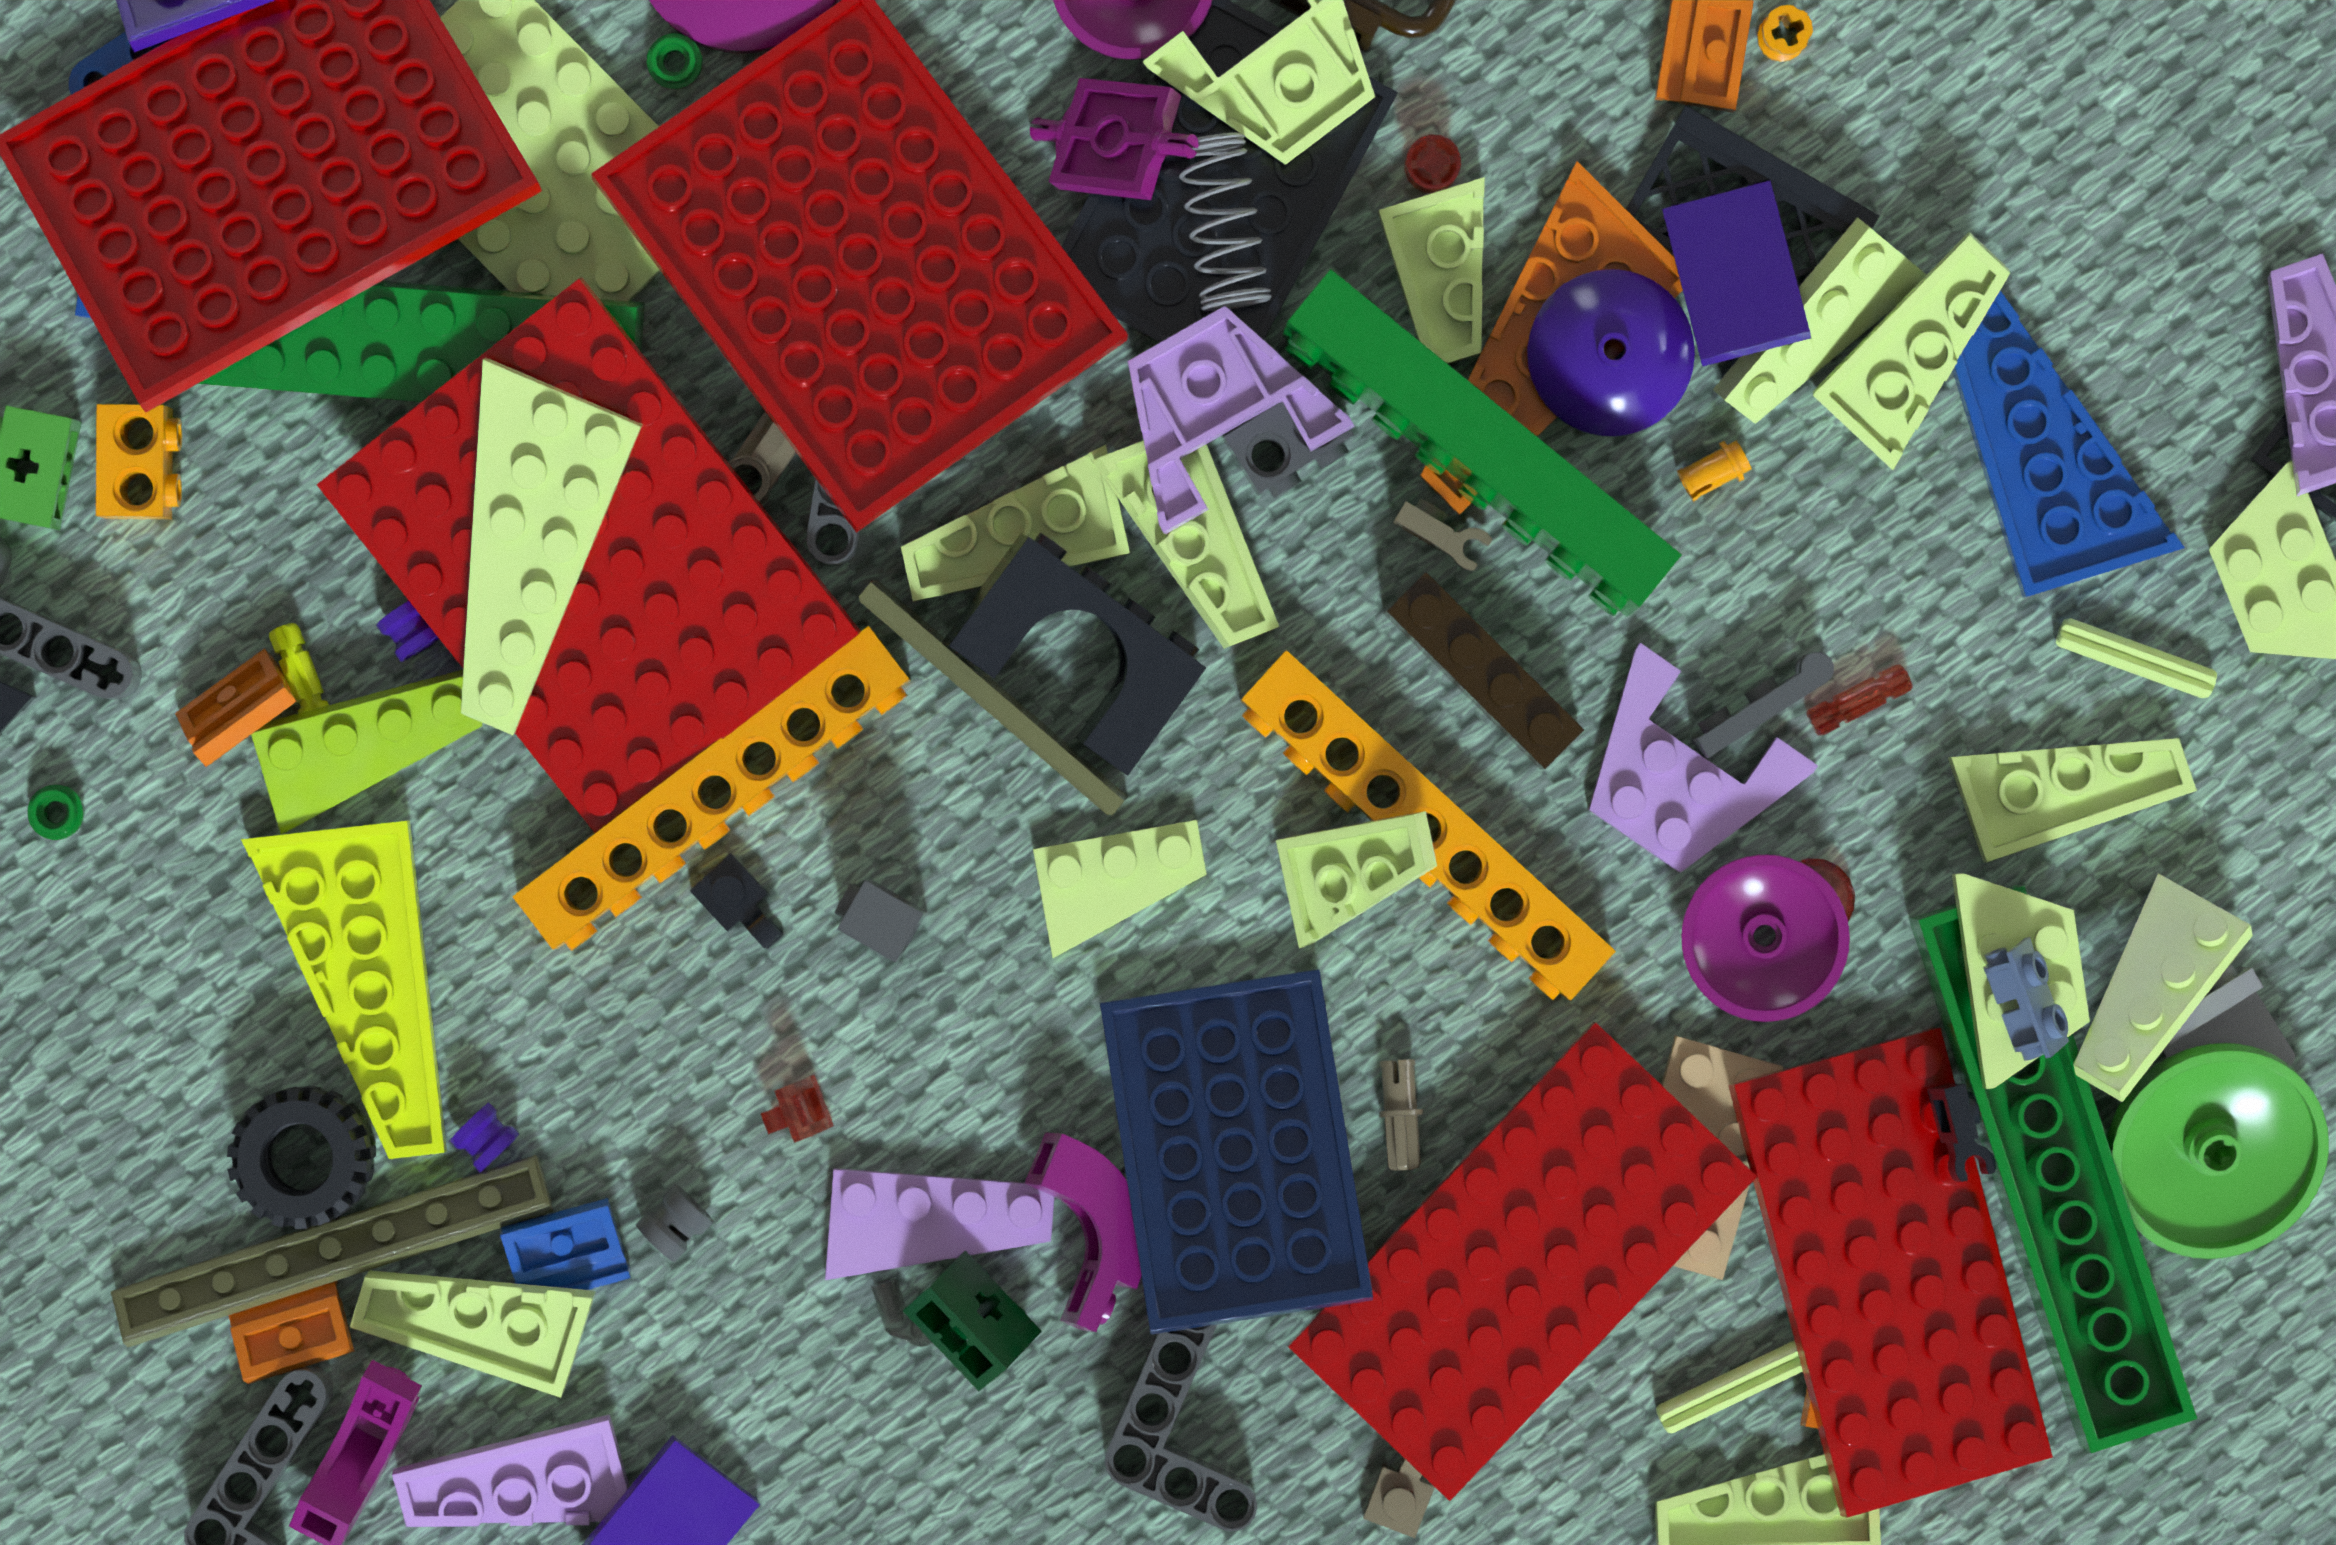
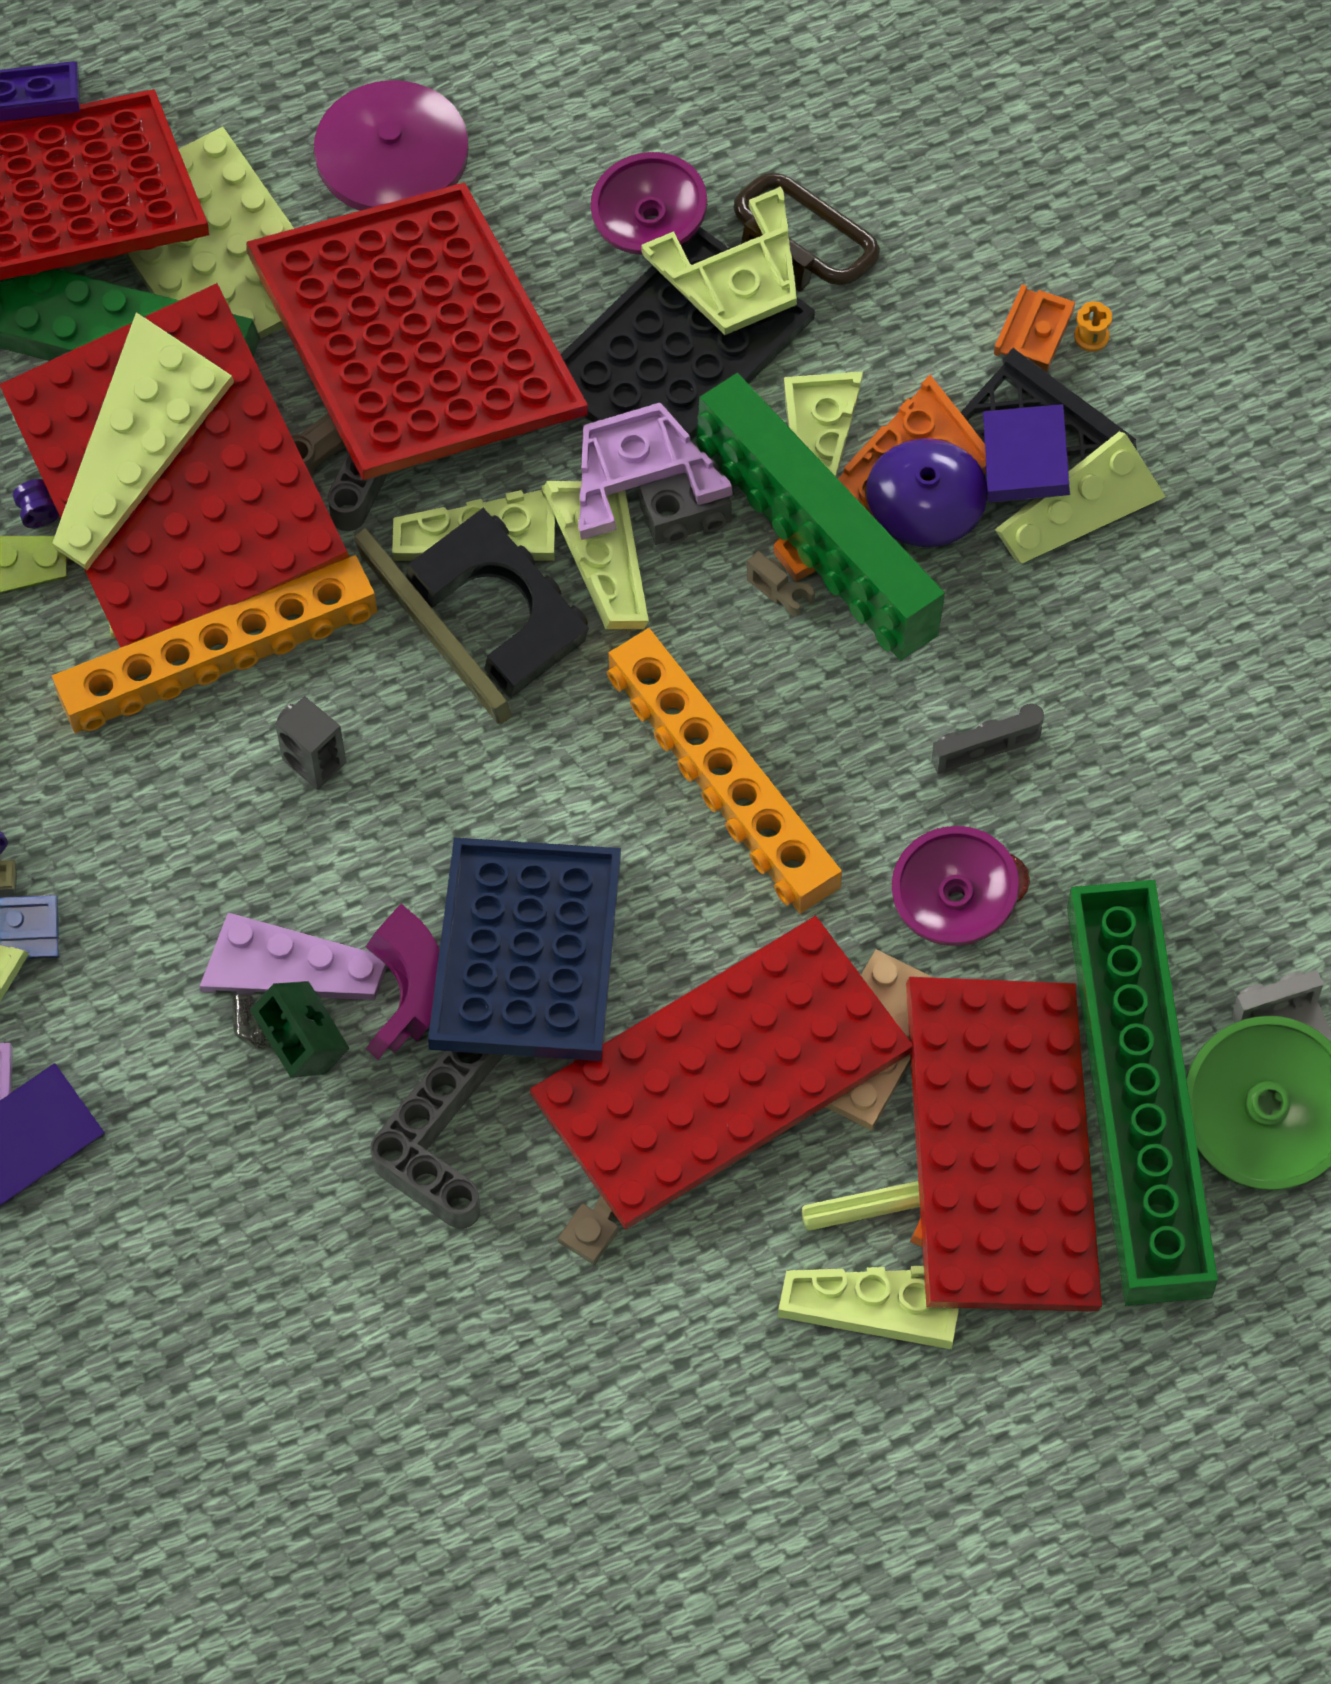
camera: 15 degrees right, 25 degrees down
dark grey wheel [636,1184,714,1263] -> none
green plate [647,33,703,90] -> none
black plate [690,853,784,949] -> none
clear red tile [760,1074,834,1143] -> none
magenta plate [1030,78,1199,200] -> none
yellowish green wing [1033,820,1207,958] -> none
light grey piece [1178,133,1272,311] -> none
yellowish green wing [1276,811,1437,949] -> none
dark tan axle [1379,1059,1423,1171] -> none
dark brown brick [1384,572,1584,770] -> none
clear red wheel [1404,134,1461,194] -> none
lavender wing [1588,643,1818,873] -> none
light orange pin [1676,440,1752,502] -> none
clear red axle [1806,664,1913,735] -> none
yellowish green wing [1813,232,2010,470] -> none
black plate [1927,1083,1996,1182] -> none
yellowish green wing [1948,738,2197,862] -> none
blue wing [1952,290,2185,598] -> none
yellowish green wing [1952,873,2090,1089] -> none
sand blue hinge [1983,937,2069,1061] -> none
yellowish green axle [2056,618,2217,698] -> none
yellowish green wing [2074,873,2253,1102] -> none

